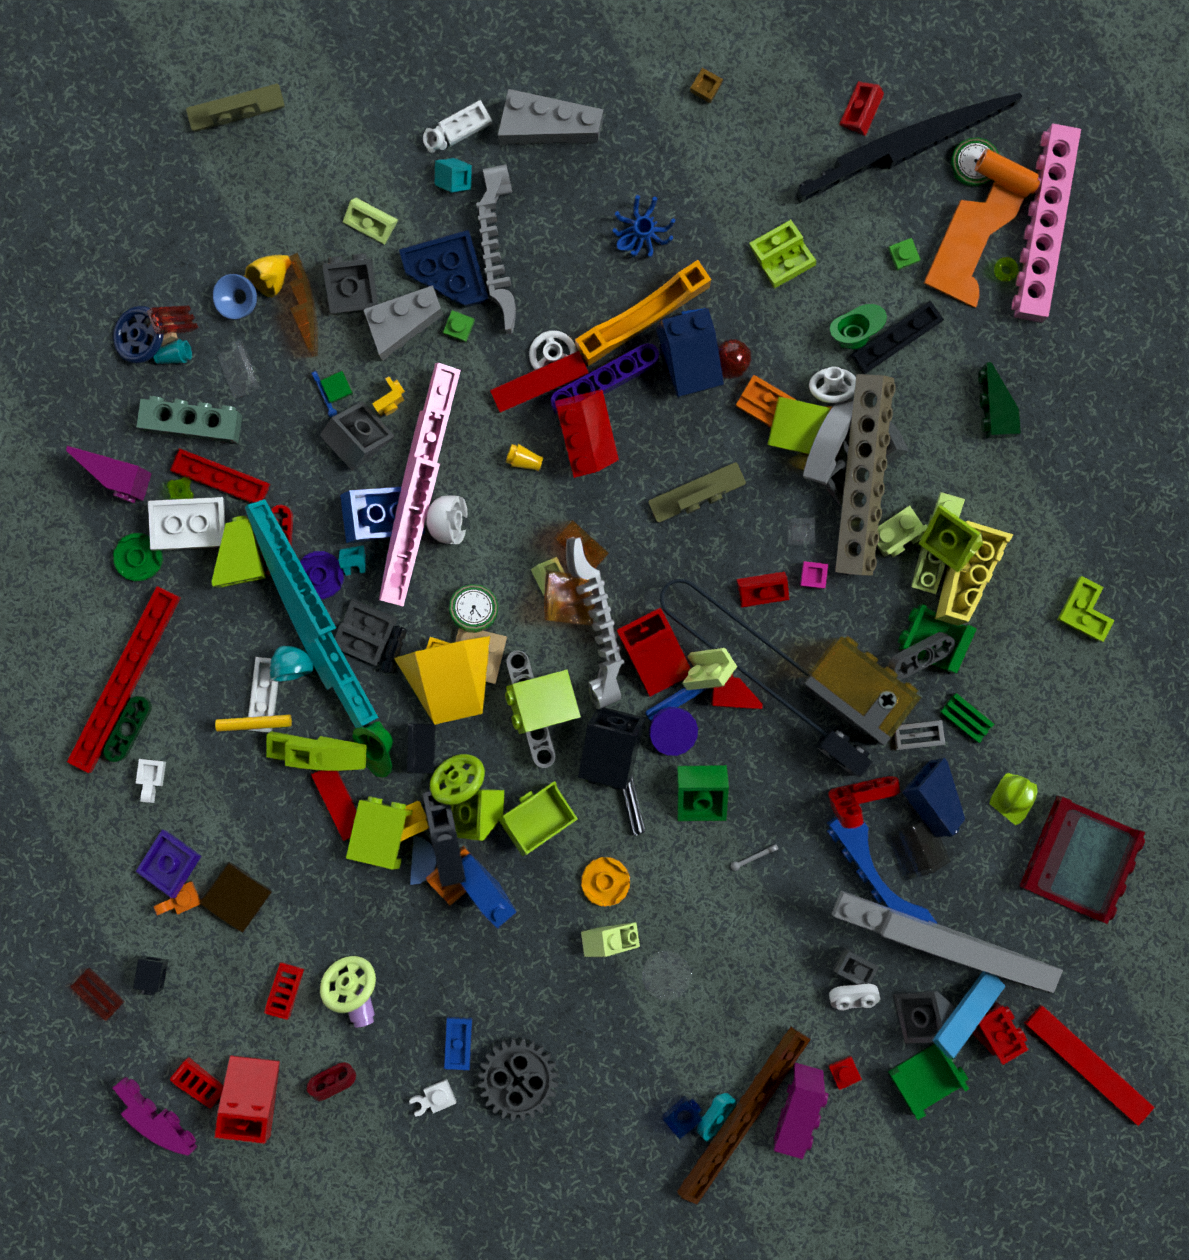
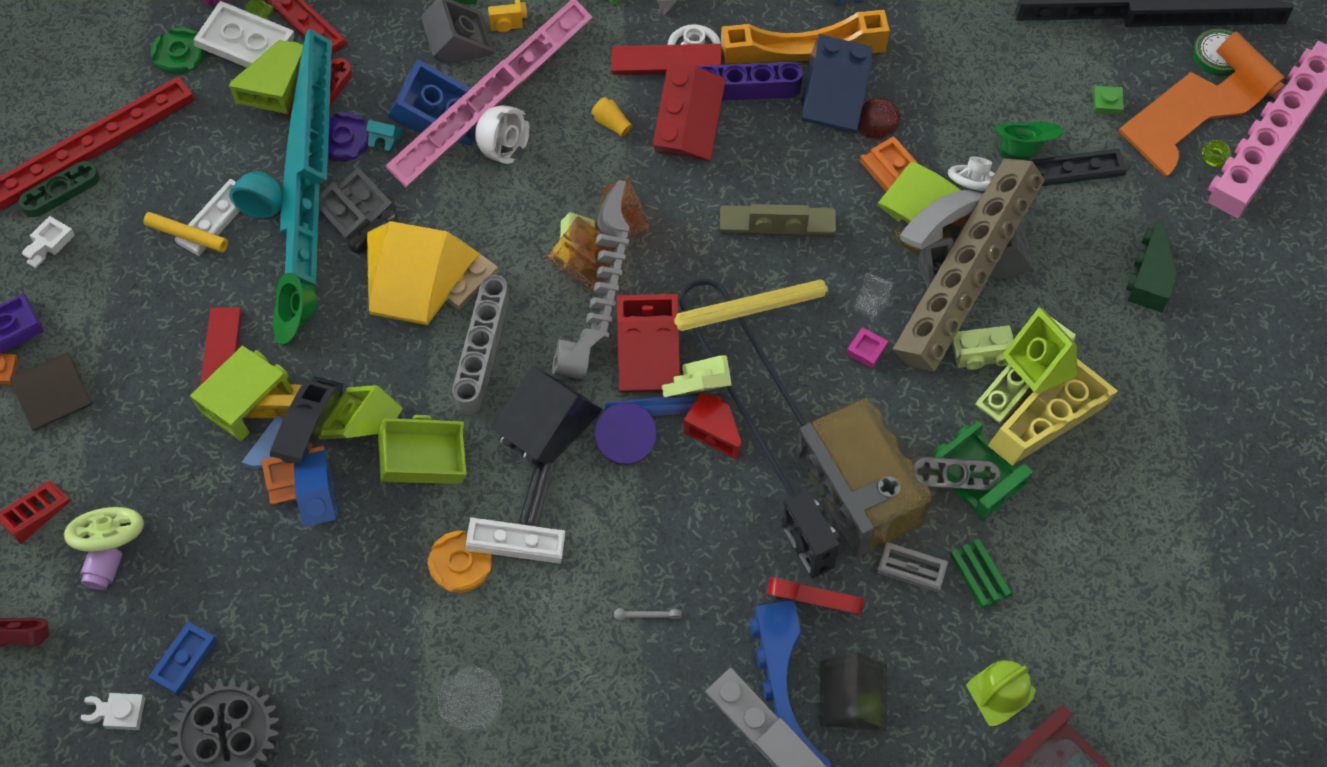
camera: 25 degrees right, 25 degrees down
lime slope [266,731,366,771] -> none
black panel [407,724,436,774] -> none
lime plate [430,754,485,805] -> none
tile [449,584,498,633] -> none
lime panel [505,670,581,734] -> none
yellowish green slope [581,922,640,957] -> none
green slope [677,765,729,821] -> none
red slope [737,572,789,608] -> none
lime slope [749,220,816,289] -> none
dark blue slope [902,758,965,838] -> none
lime plate [1057,576,1115,642] -> none
none -> white tile [465,517,565,564]
none -> light yellow axle [674,280,828,331]

